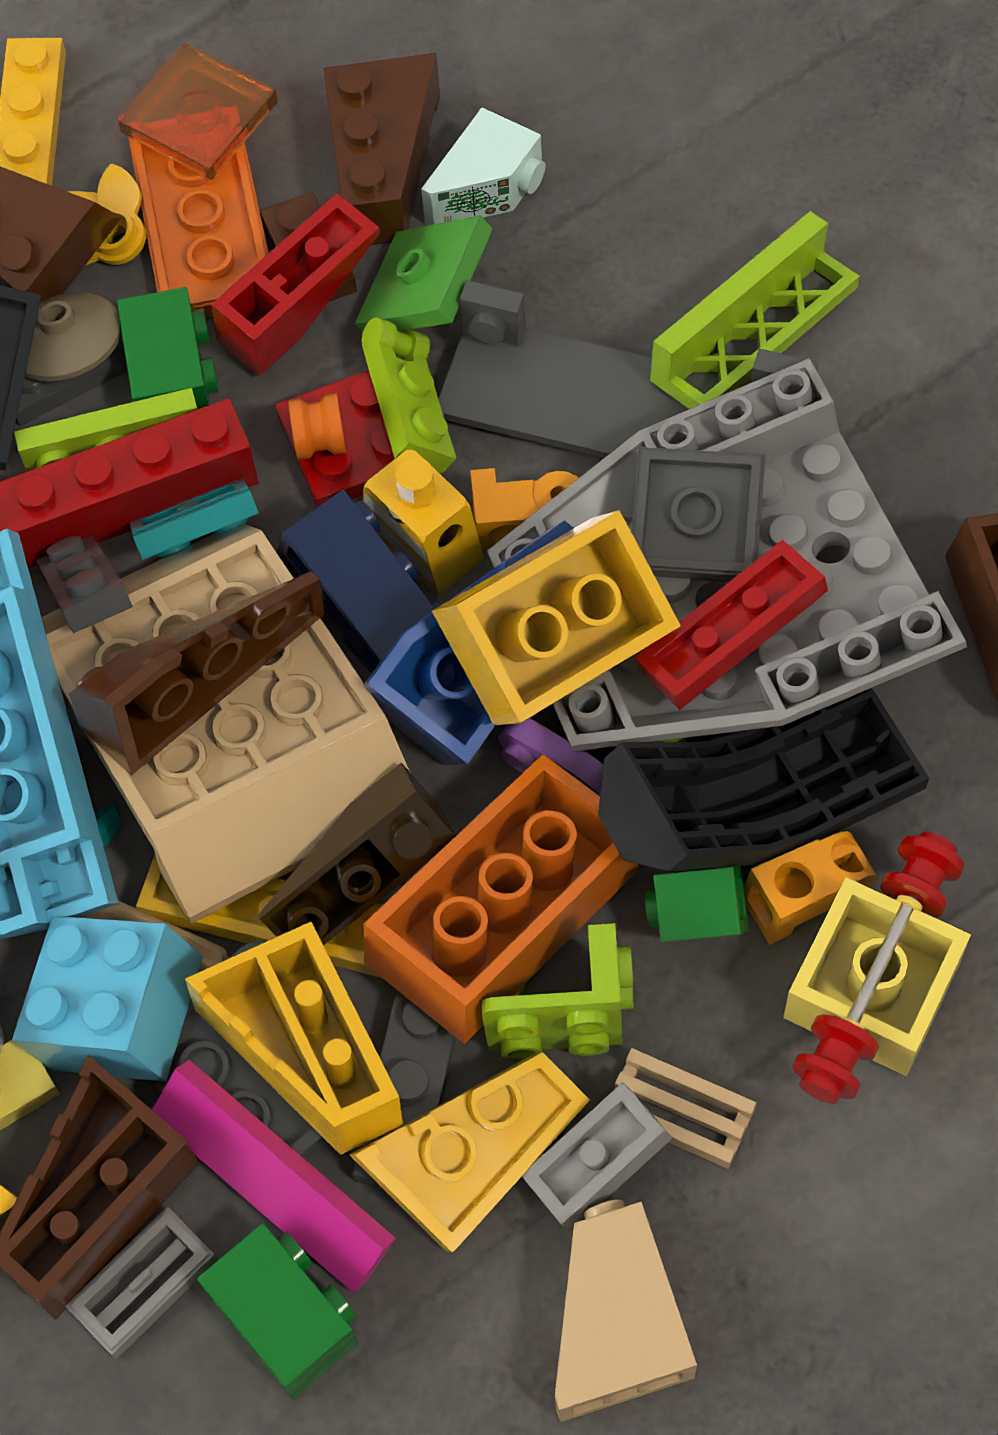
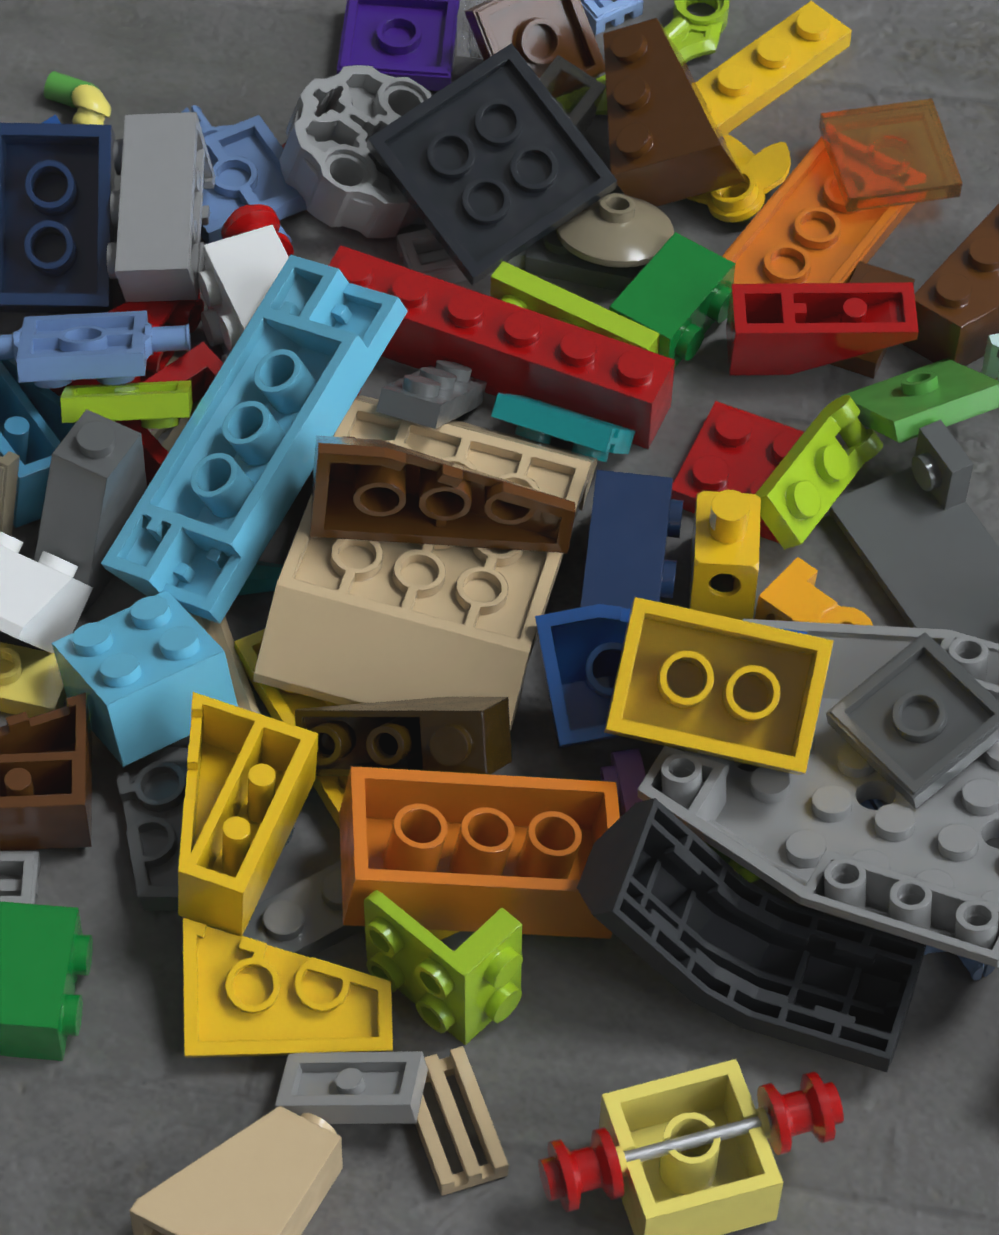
camera: 40 degrees right, 10 degrees down
dark pink tile [152,1060,396,1294] -> none
orange wheel [288,393,346,460] -> none
red plate [634,539,828,710] -> none
green brick [645,866,749,942] -> none
light orange leg [744,831,878,945] -> none

